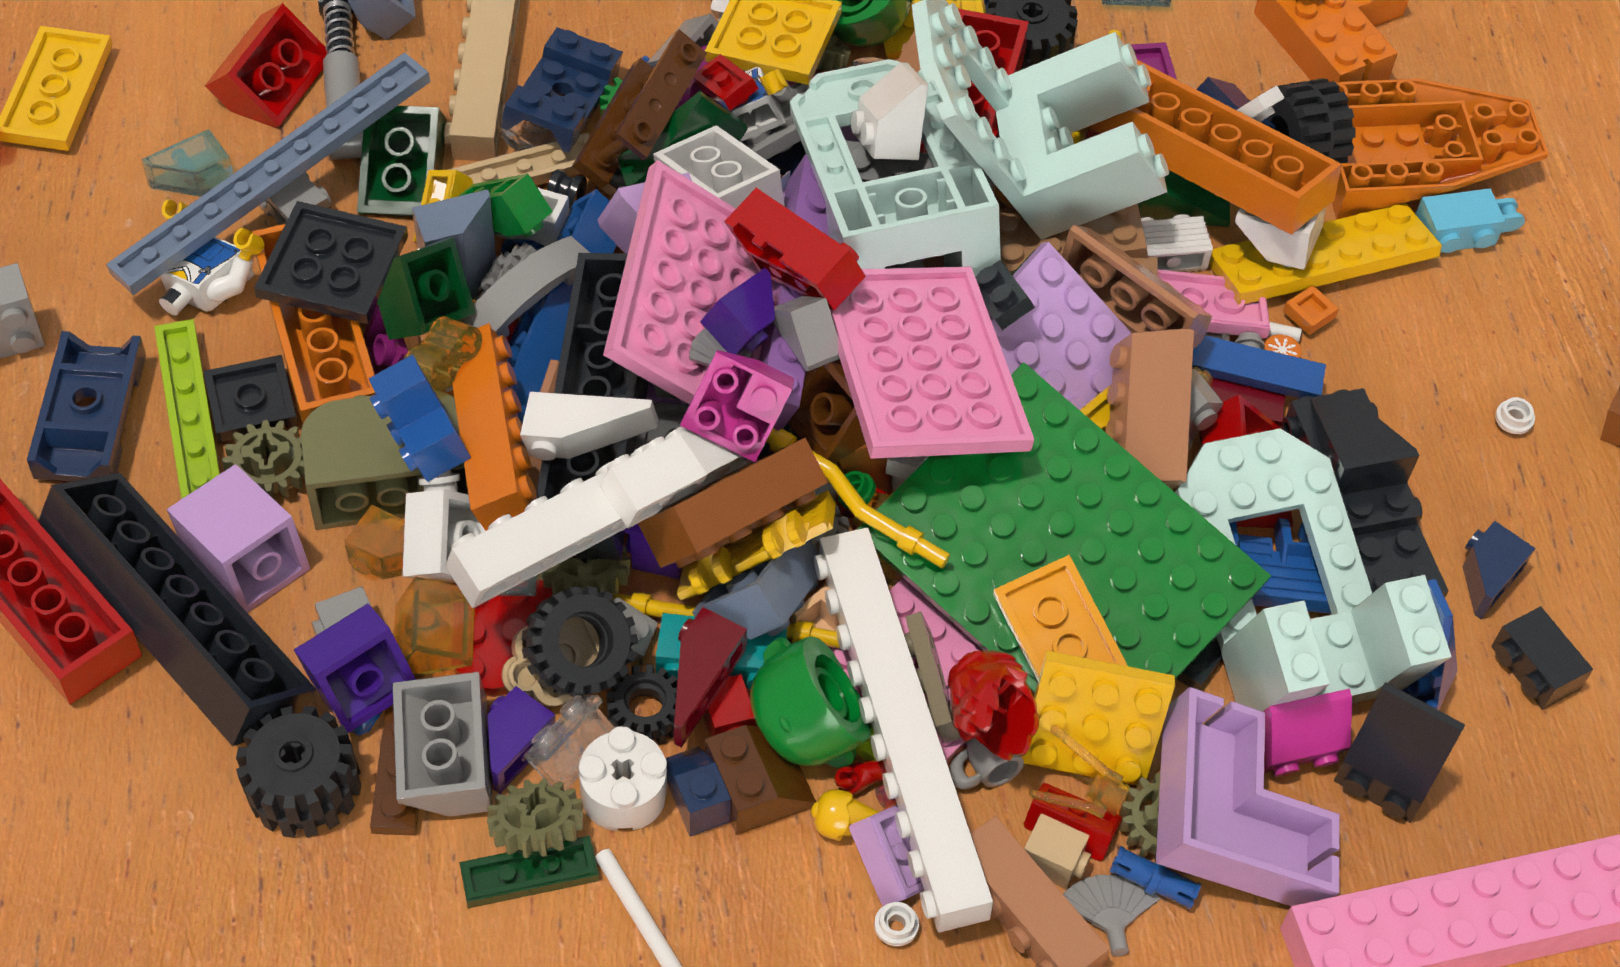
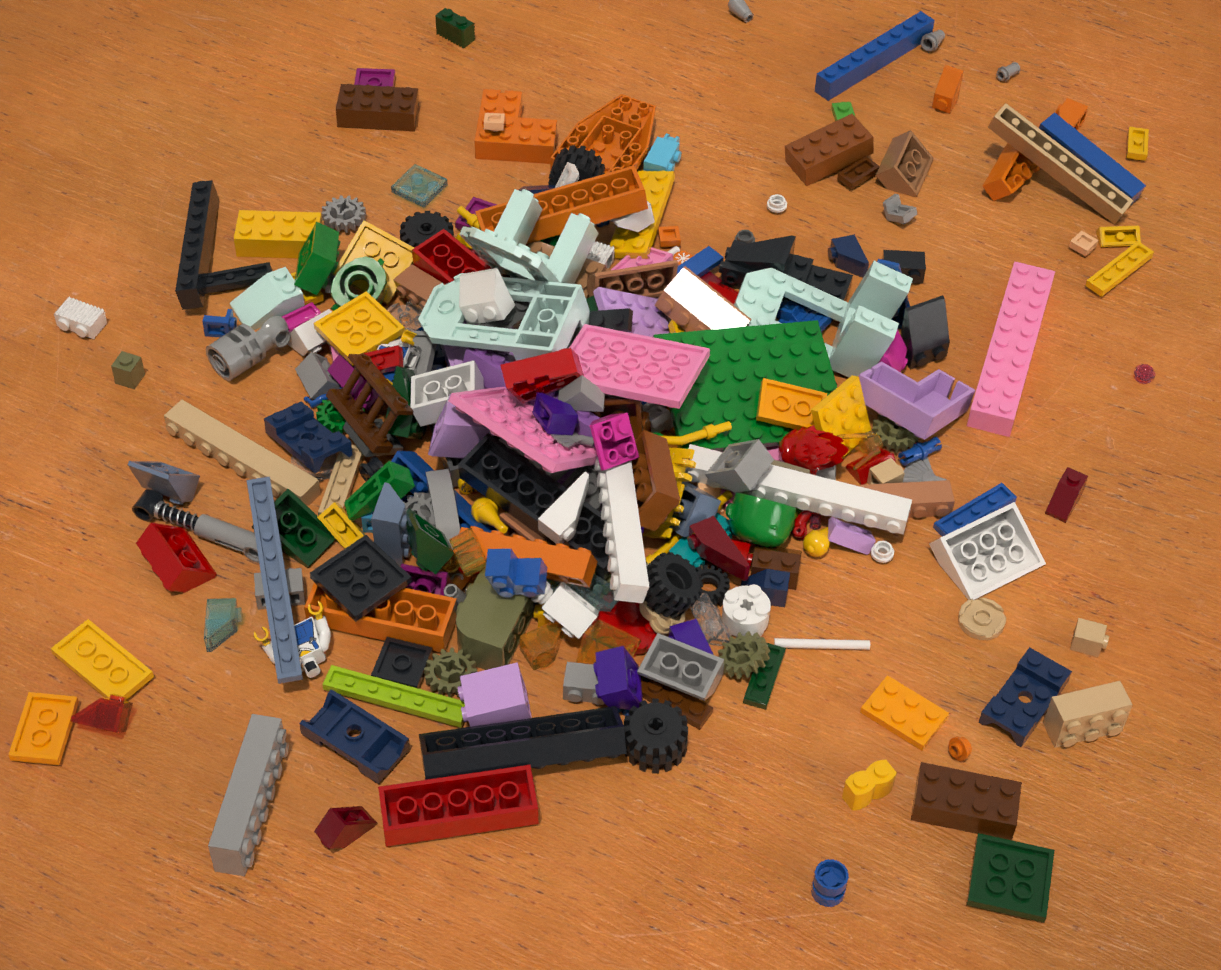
camera: 55 degrees left, 5 degrees down
white brick [600,433,708,528] -> none
none -> yellow piece [471,497,508,534]
none -> light grey slope [705,439,774,493]
none -> dark grey plate [735,230,755,243]

